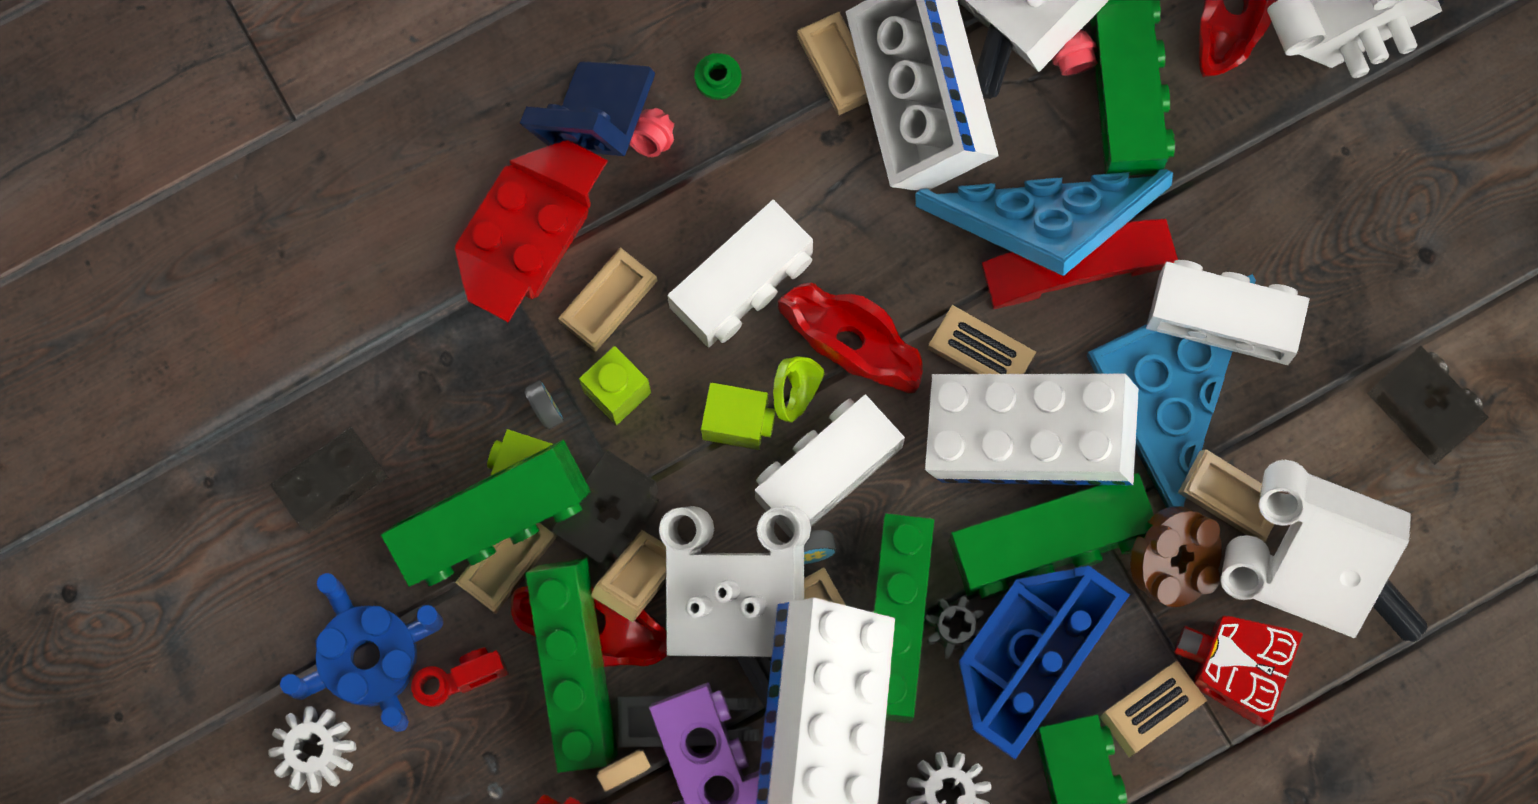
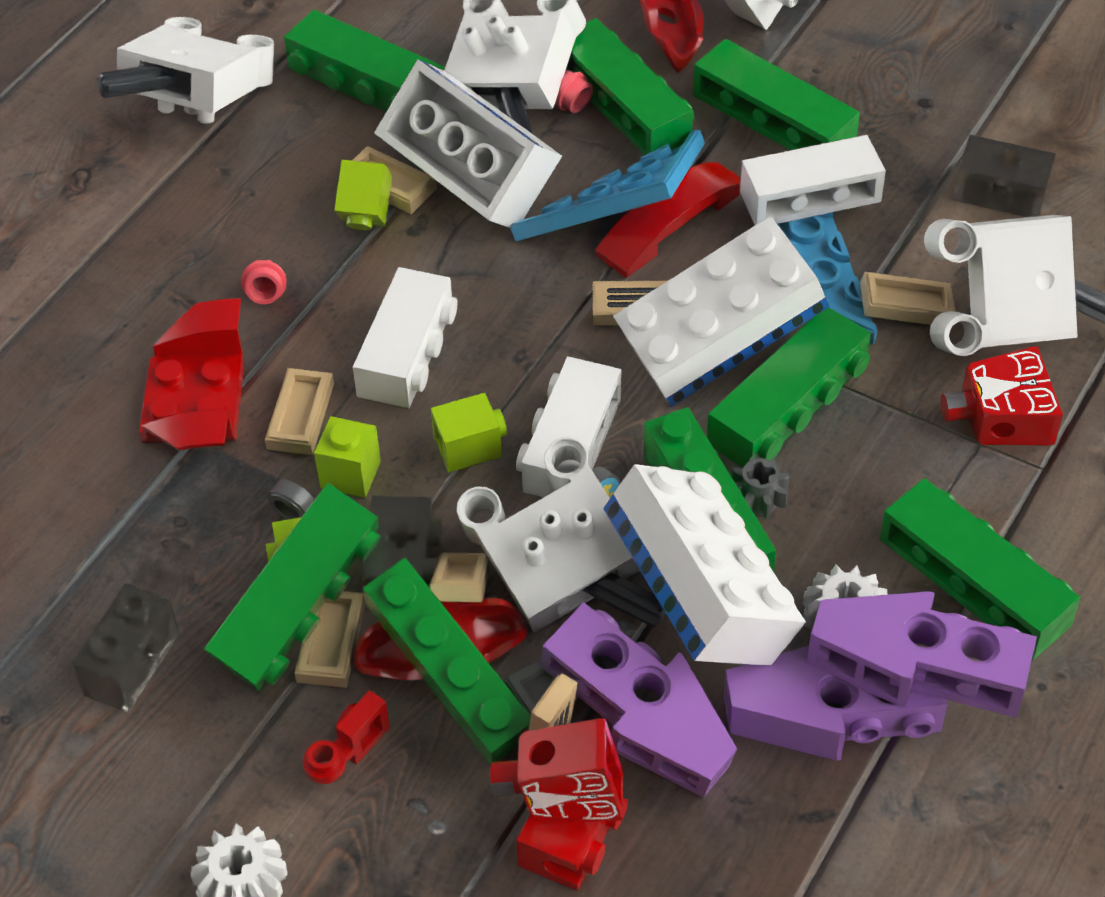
camera: 30 degrees left, 25 degrees down
blue plate [280,573,443,732] -> none
dark blue bracket [520,62,655,156] -> none
green plate [694,53,742,100] -> none
lime piece [773,356,824,422] -> none
red piece [778,282,923,393] -> none
blue wedge [958,565,1130,760] -> none
tan tile [1099,660,1207,757] -> none
reddish brown plate [1130,506,1222,607] -> none
none -> lime brick [334,160,392,230]
none -> green brick [693,39,860,151]

